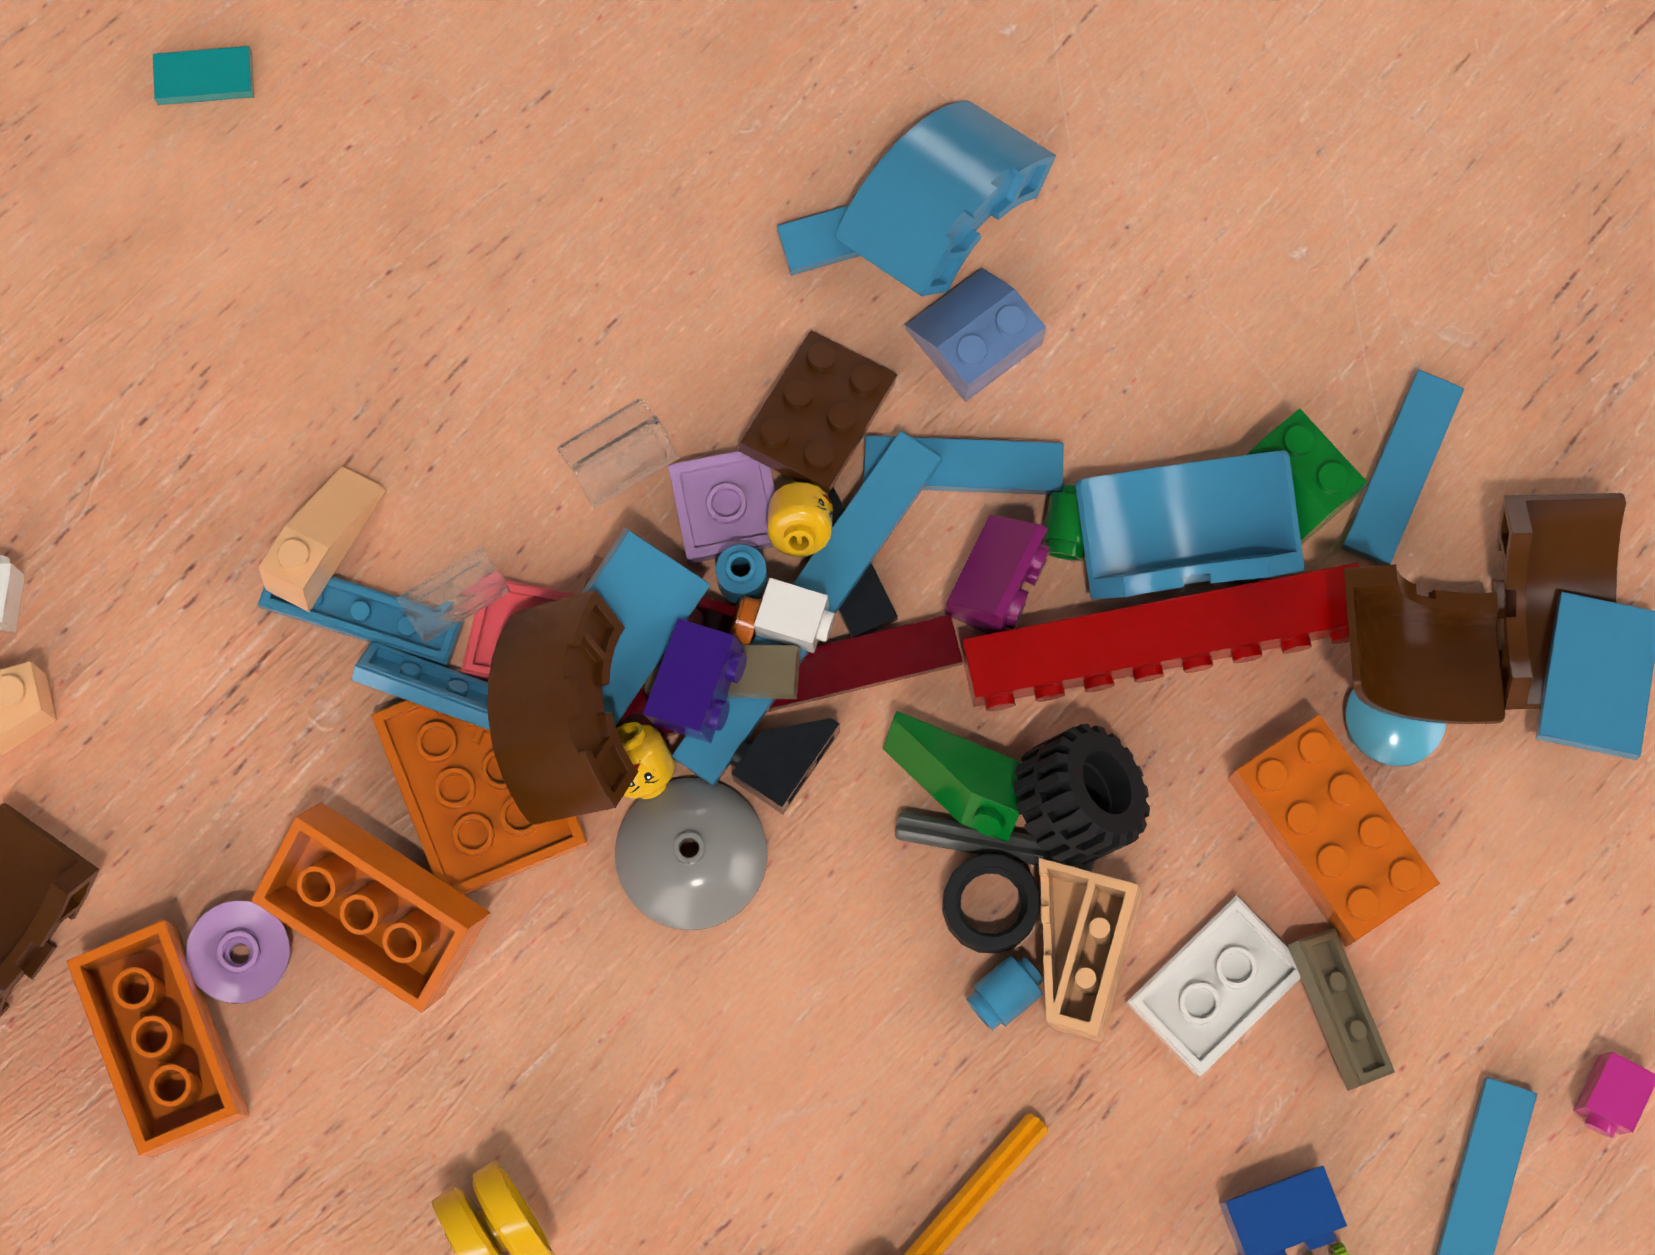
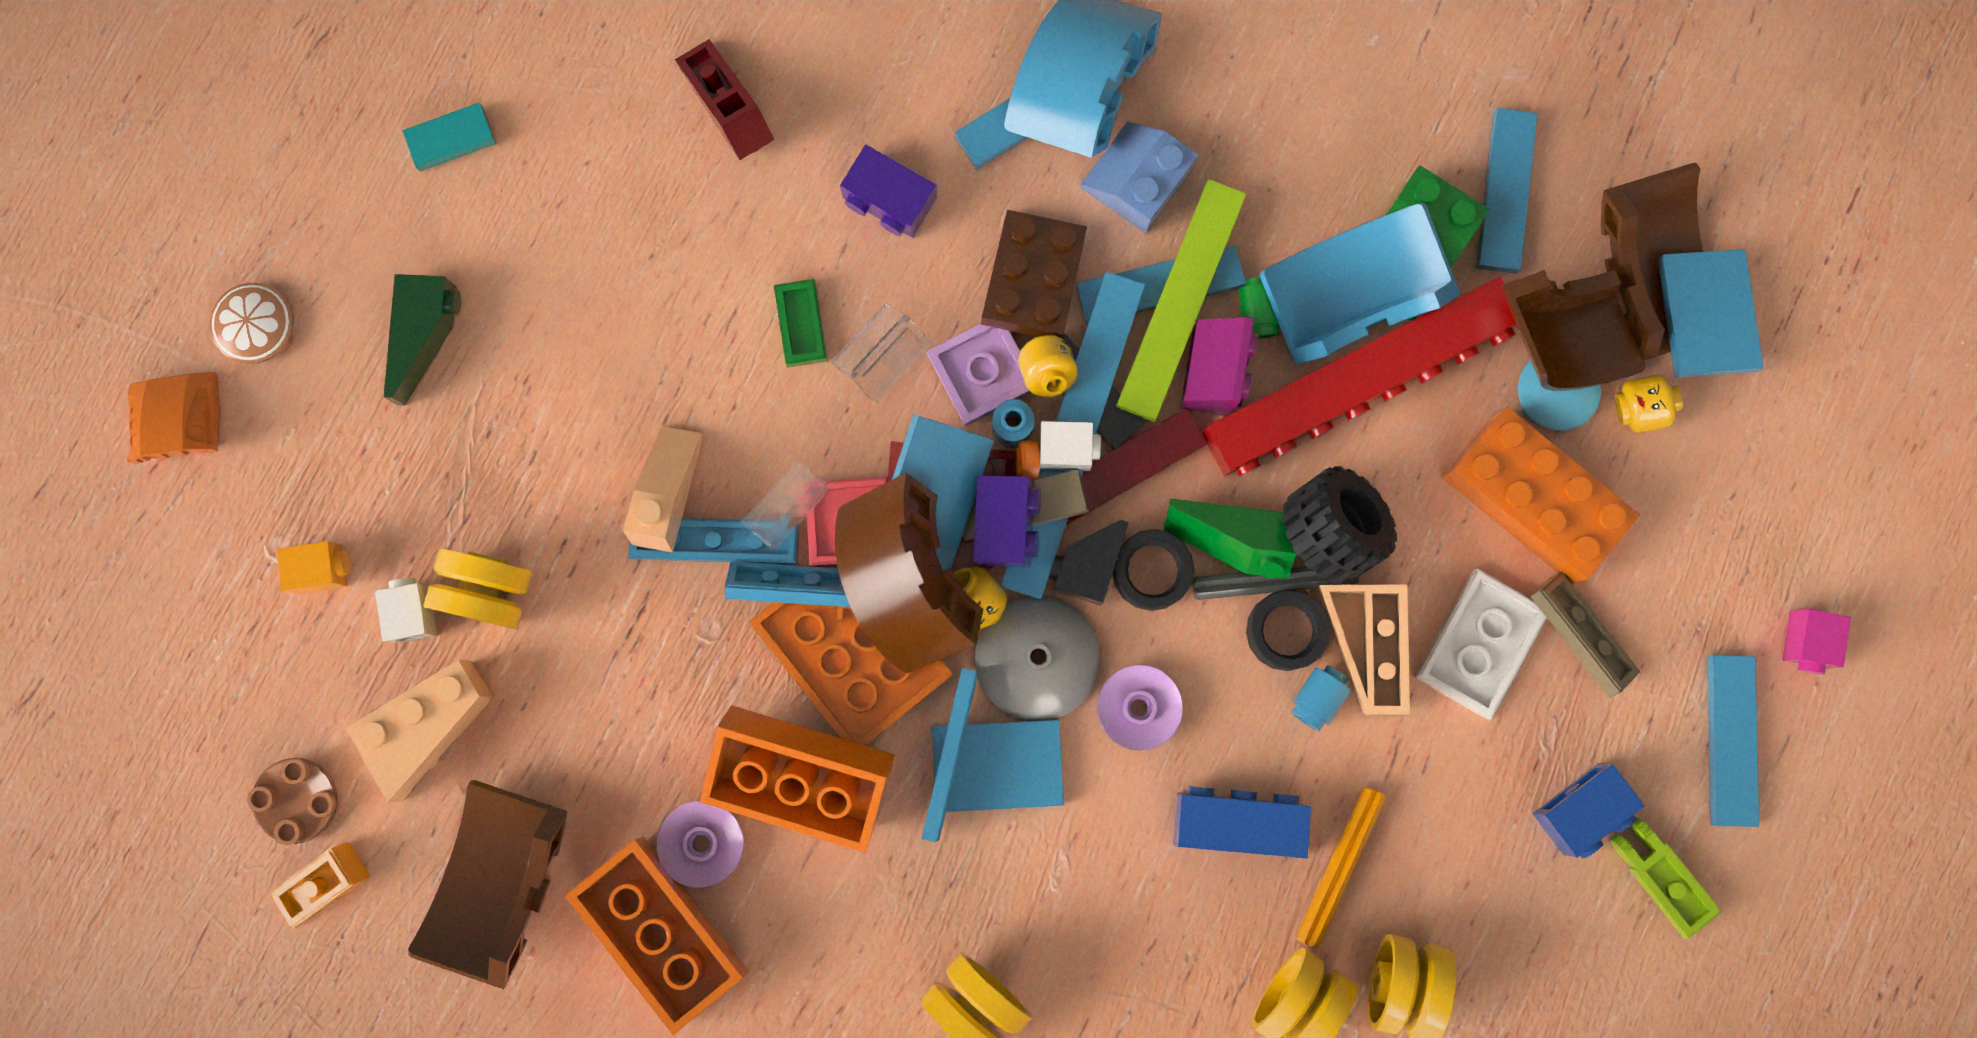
camera: 20 degrees left, 5 degrees up
none -> dark green slope [384,274,461,405]
none -> yellow wheel [423,548,533,630]
none -> dark red slope [675,39,775,160]
none -> green tile [774,279,828,368]
none -> dark purple brick [840,144,937,238]
none -> dark azure tile [921,668,978,842]
none -> dark azure tile [932,720,1064,812]
none -> lavender dish [1097,665,1183,750]
none -> black tyre [1113,529,1194,611]
none -> lime tile [1116,179,1246,422]
none -> blue brick [1173,786,1311,859]
none -> yellow head [1615,375,1683,433]

